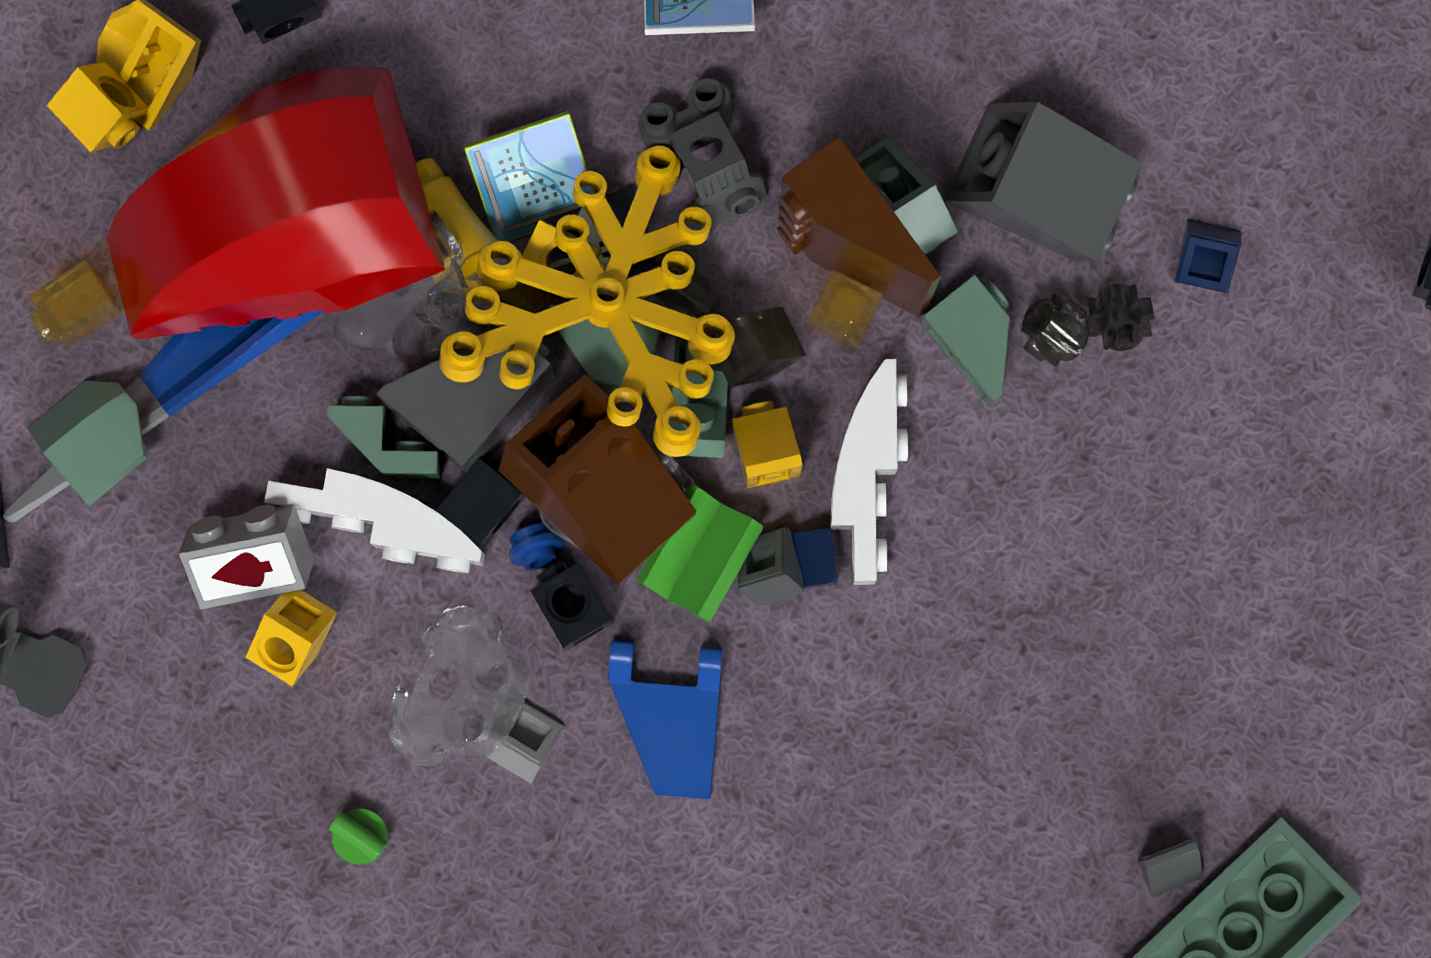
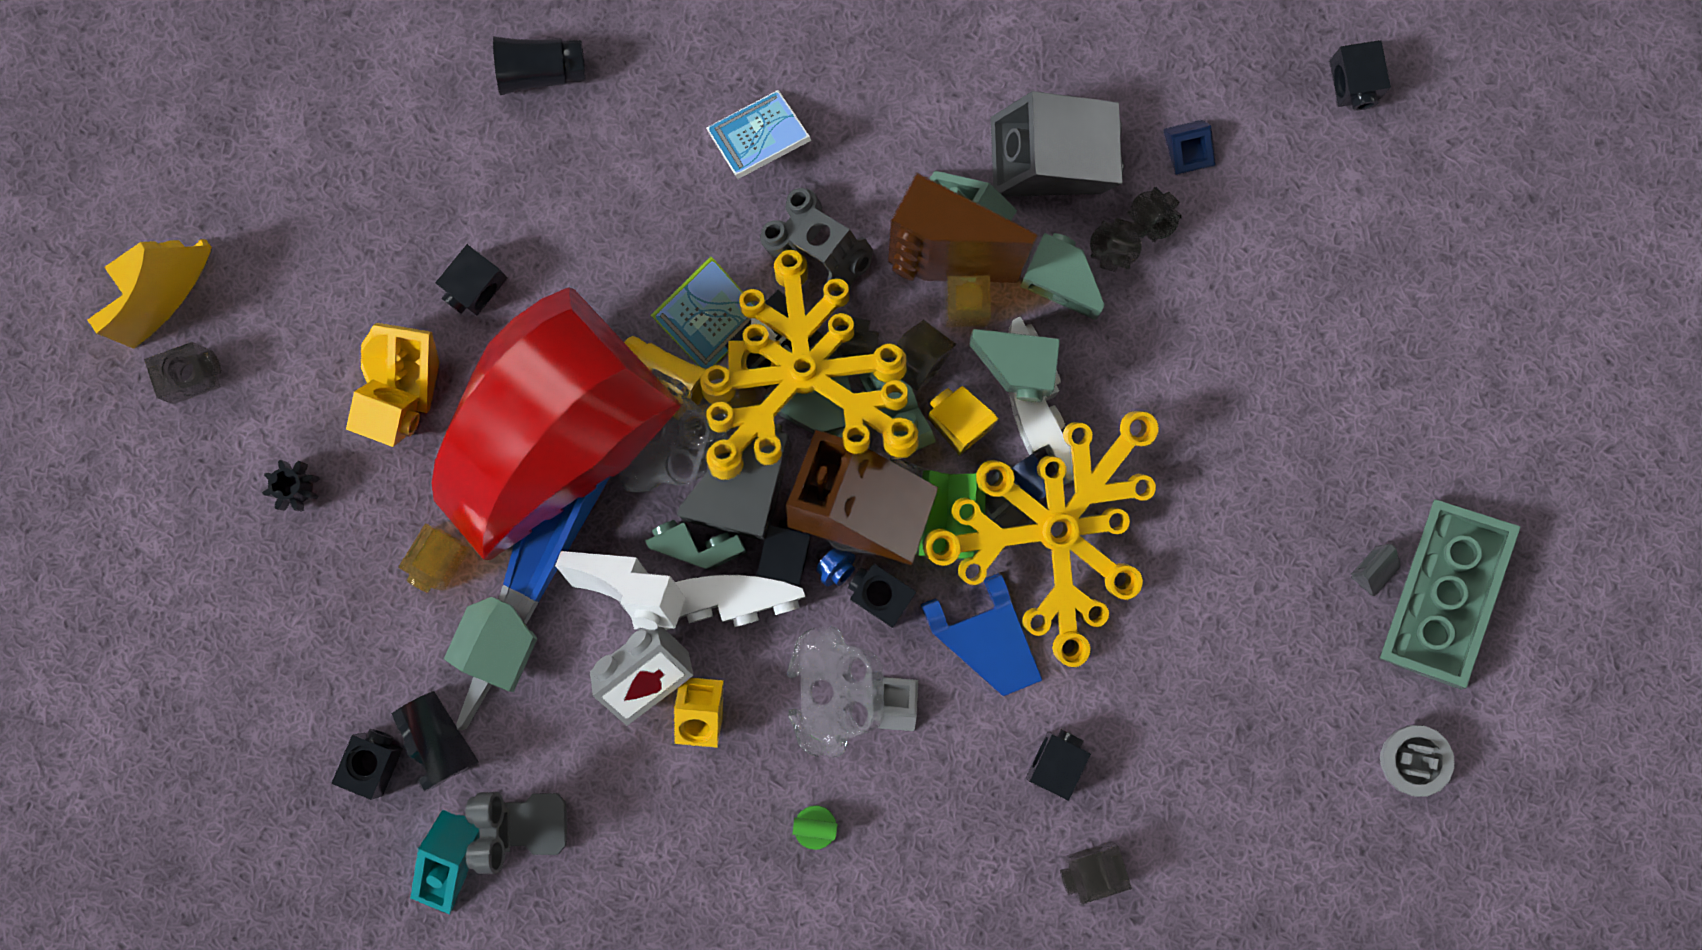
camera: 25 degrees left, 0 degrees up
none -> white slope [555,551,685,630]
none -> yellow plant [923,411,1158,667]
none -> sand green slope [969,329,1060,402]
none -> black brick [1026,729,1091,801]

